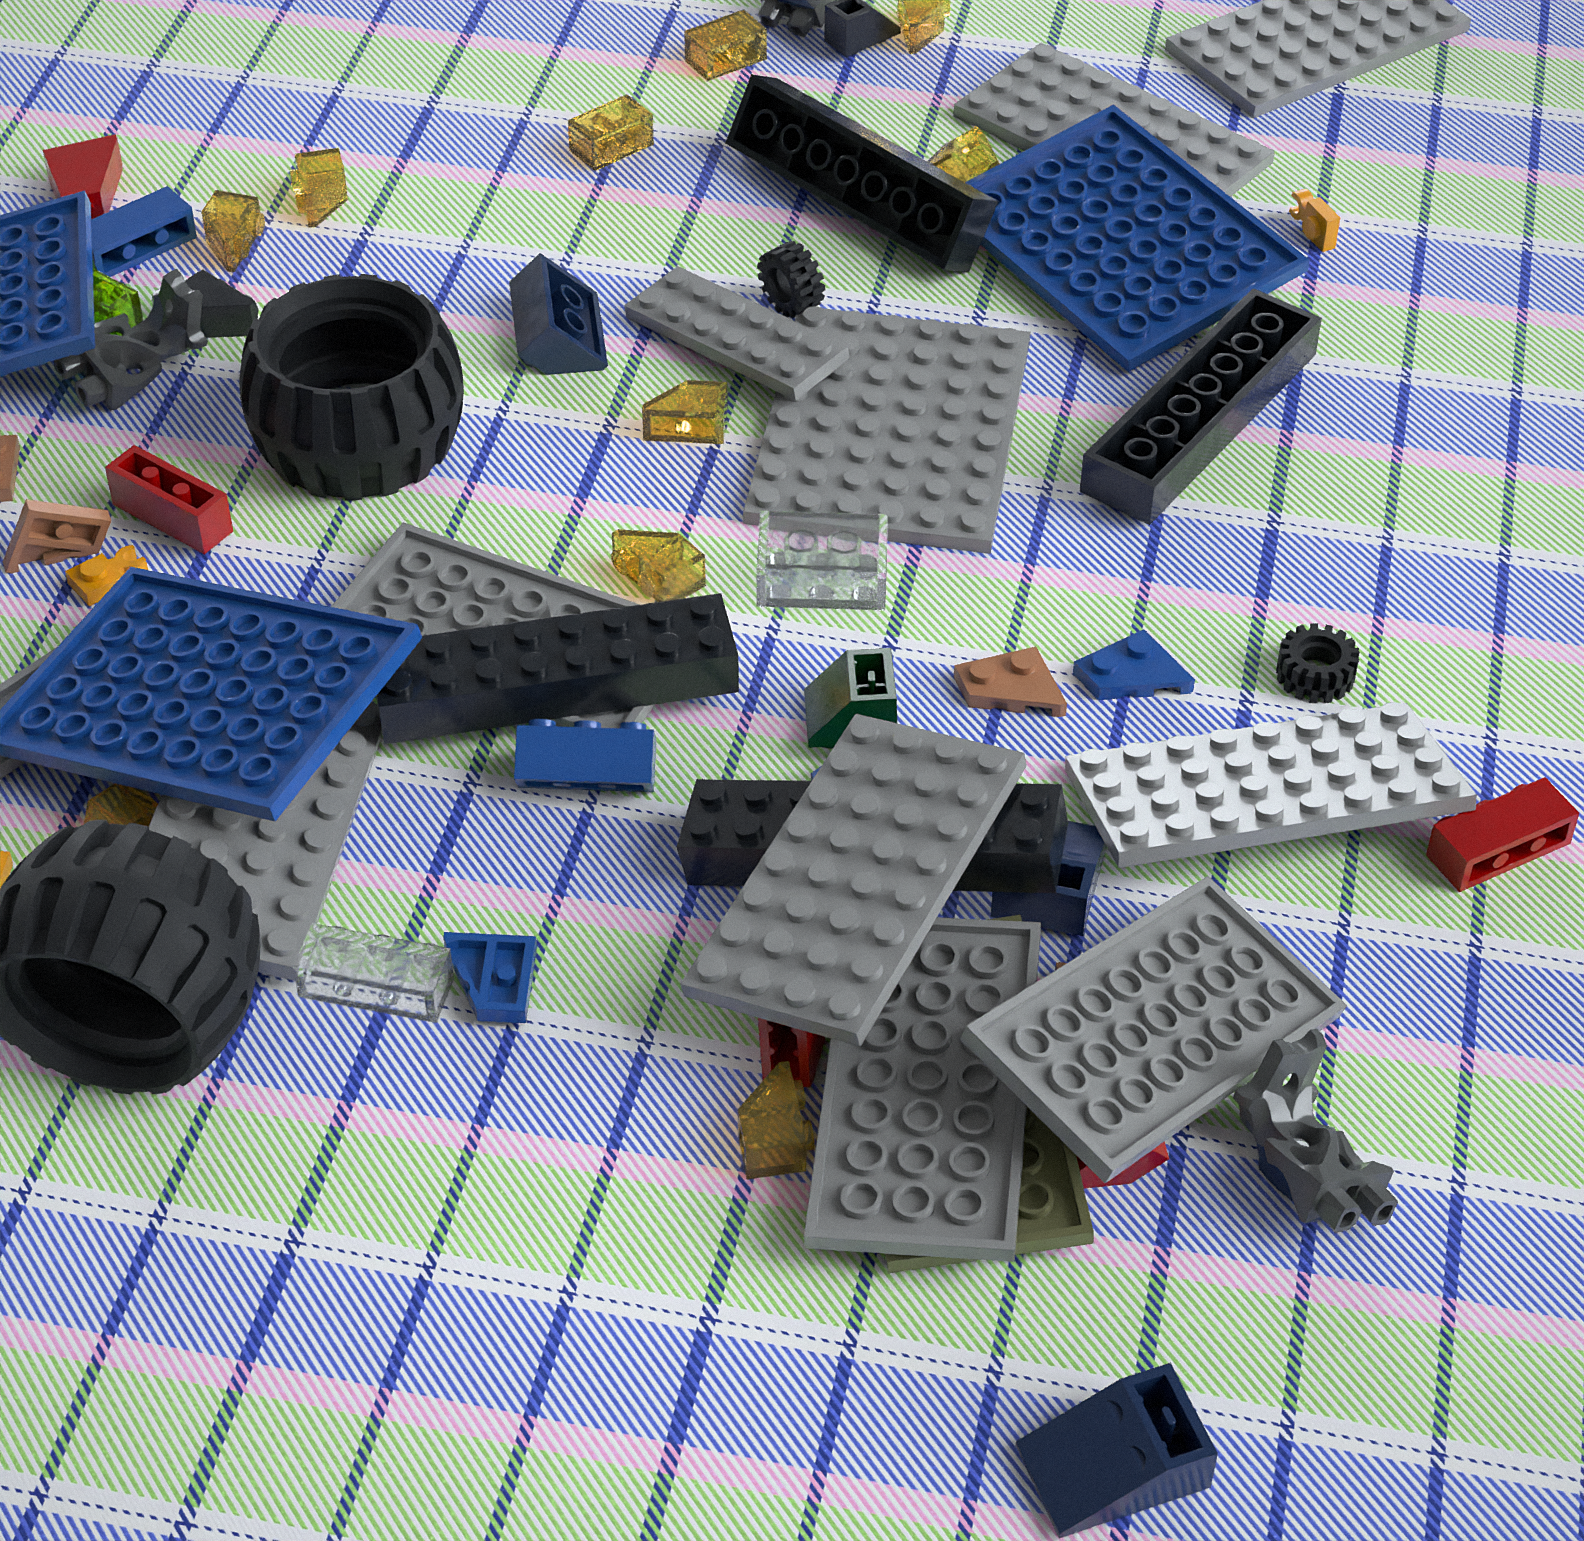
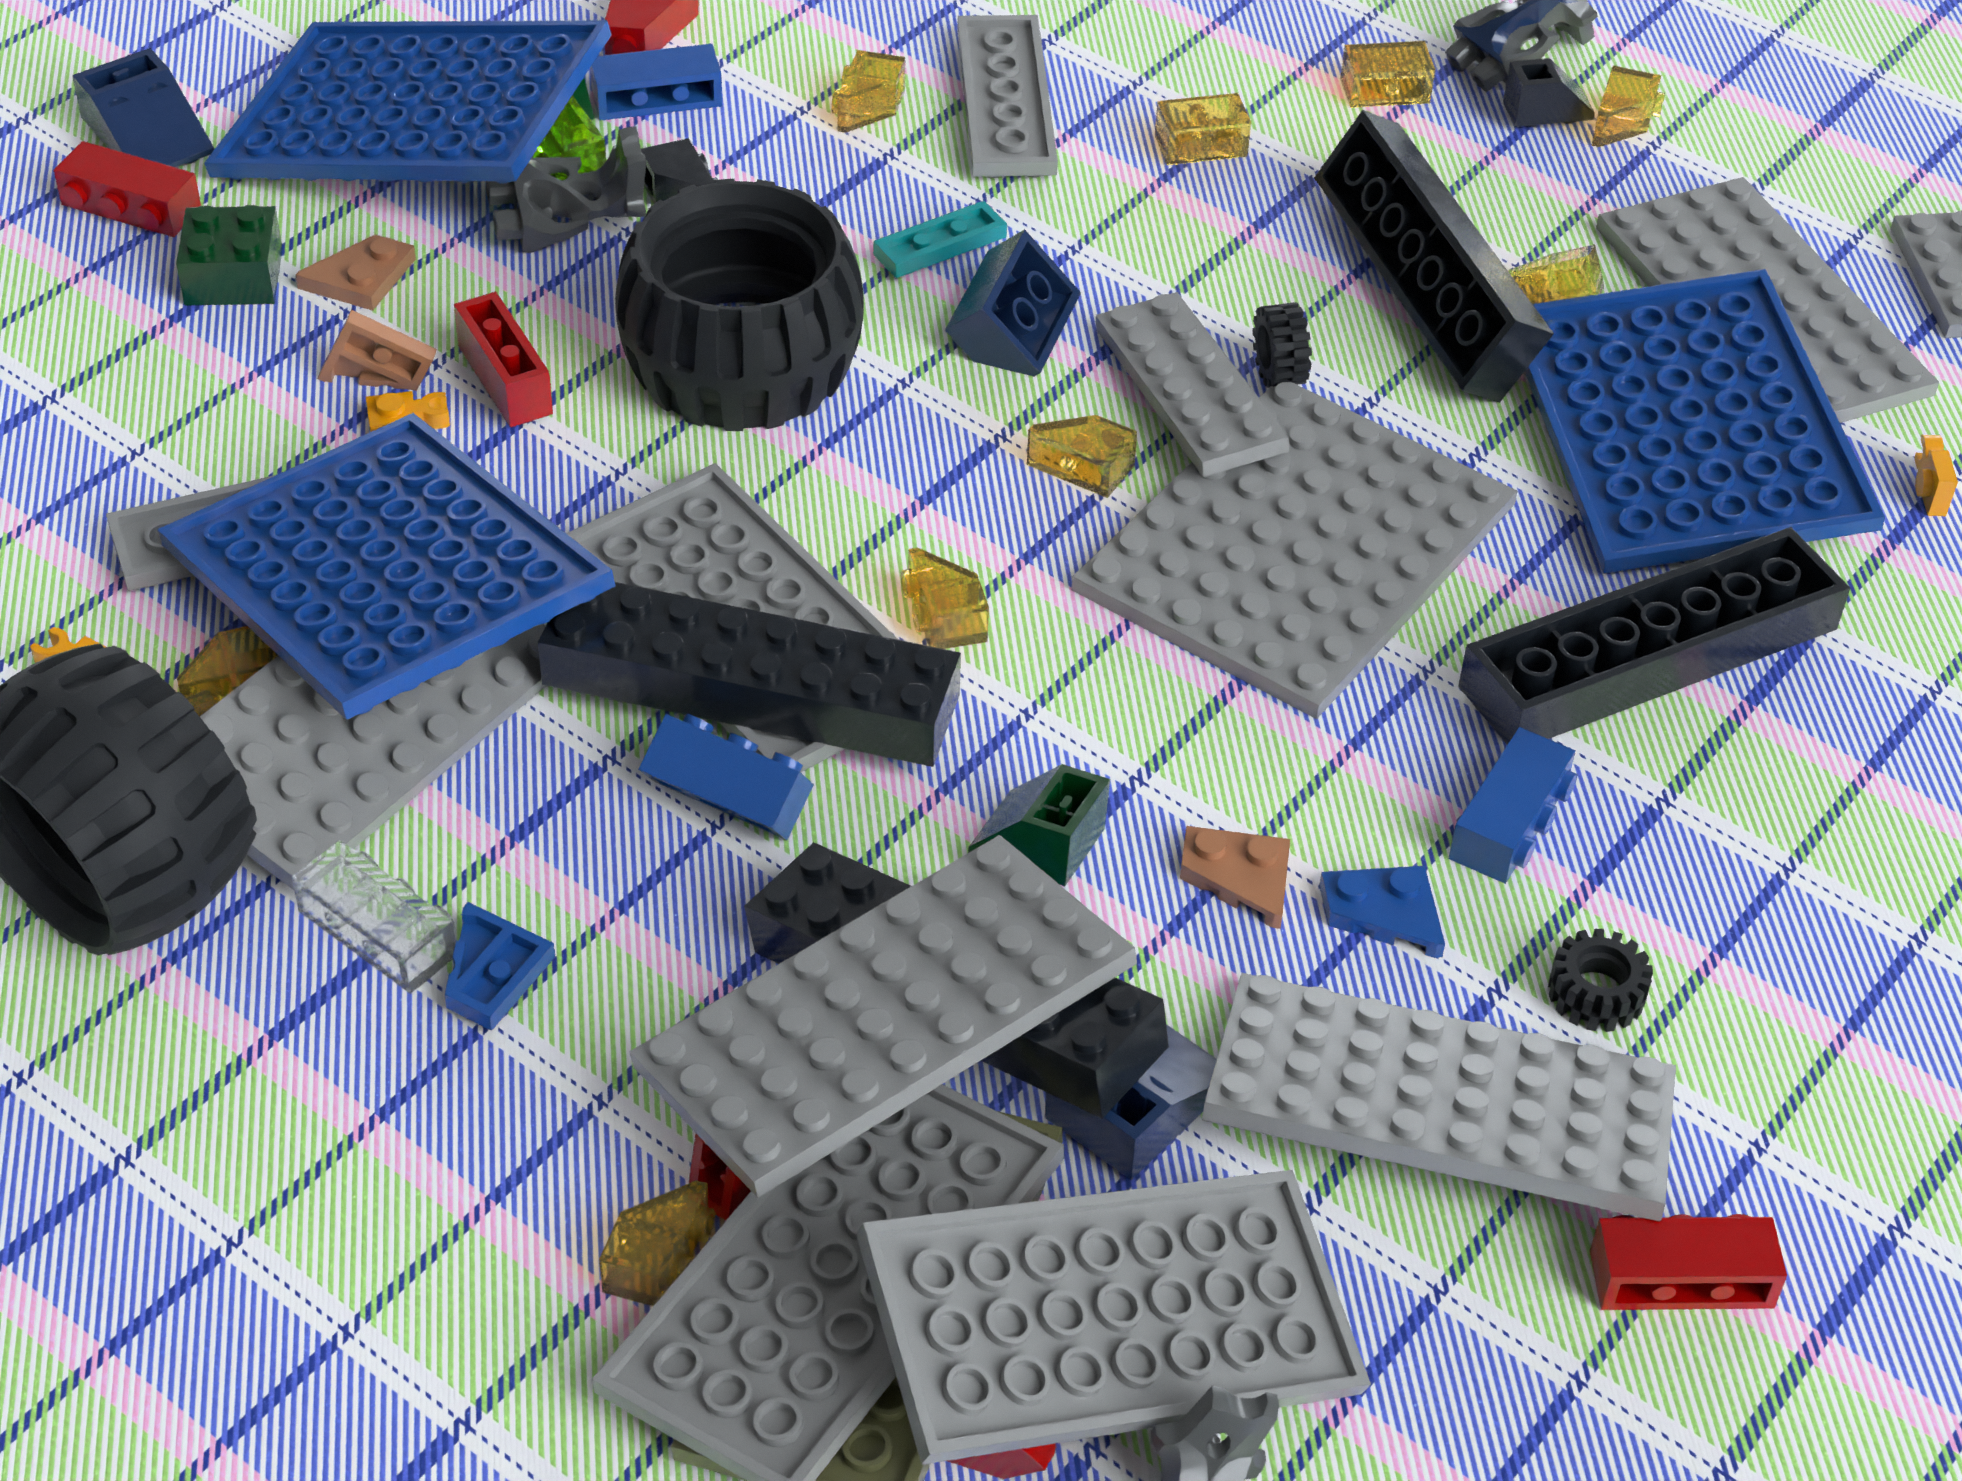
camera: 25 degrees right, 0 degrees up
clear yellow slope [201,190,265,272] -> none
clear brick [756,511,888,610] -> none
none -> teal plate [873,201,1007,278]
none -> light grey plate [957,15,1058,178]
none -> blue brick [1448,727,1578,884]

